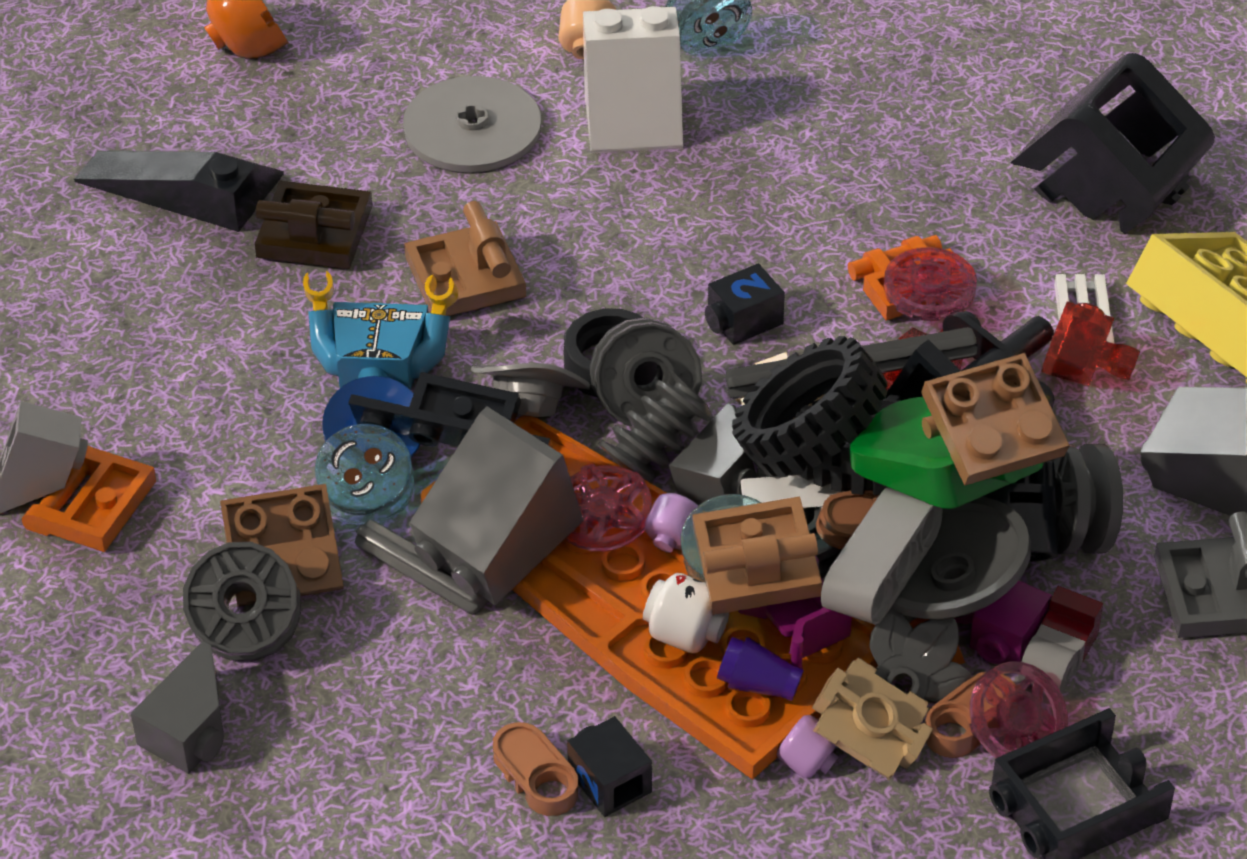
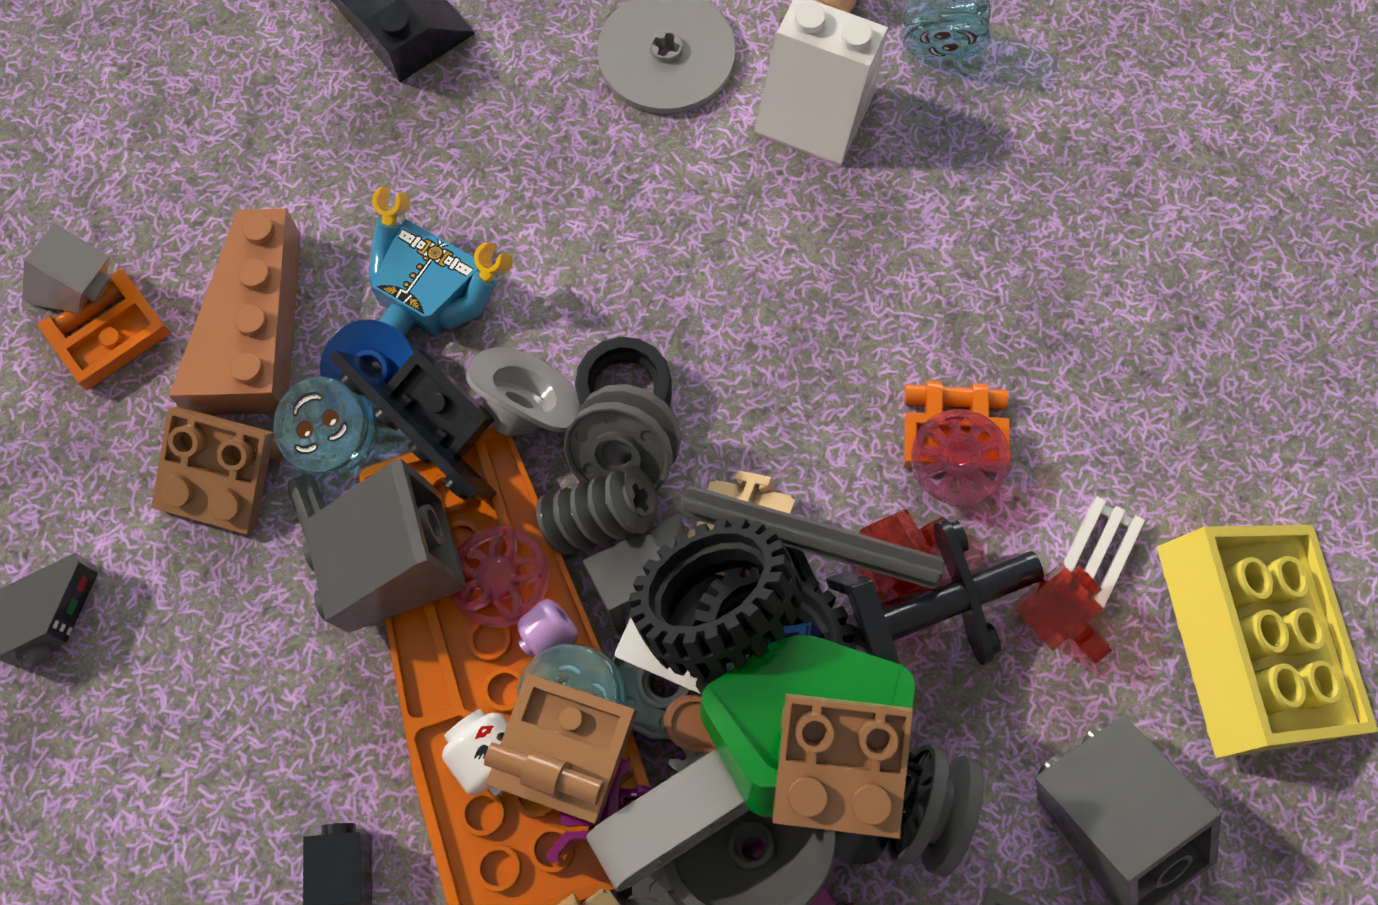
camera: 30 degrees right, 25 degrees up
dark grey wheel [183,542,301,661] -> none
dark brown plate [254,181,373,269] -> none
medium nougat plate [404,201,526,316] -> none
nougat piece [493,722,578,816] -> none
black brick [705,263,785,345] -> none
dark purple cone [717,637,804,701] -> none
black piece [1010,53,1215,234] -> none
none -> nougat wedge [169,208,301,415]

